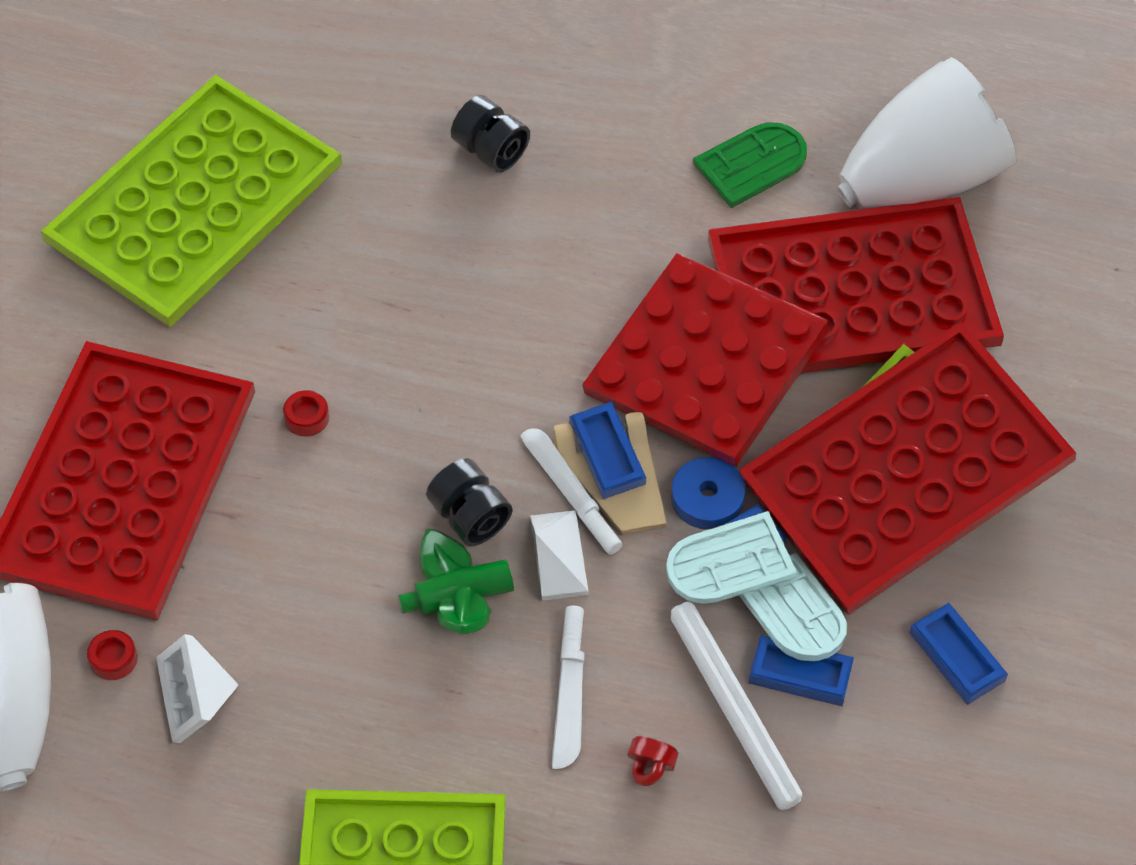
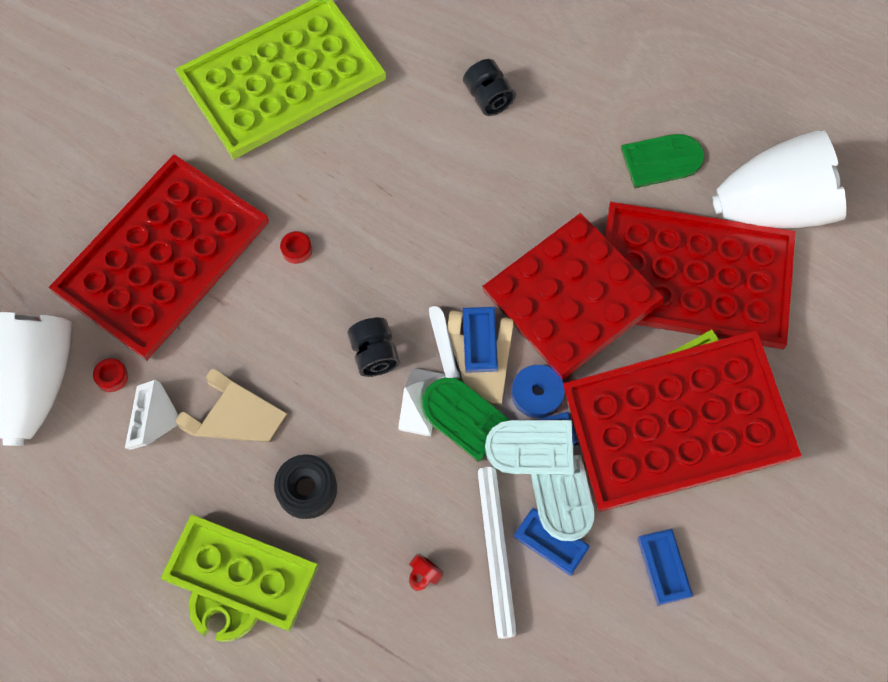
camera: 20 degrees right, 10 degrees up
green plant [398,529,514,634] -> none
white piece [552,606,585,769] -> none
none -> tan flag [175,369,287,442]
none -> black tyre [274,454,337,519]
none -> green window [422,377,510,462]

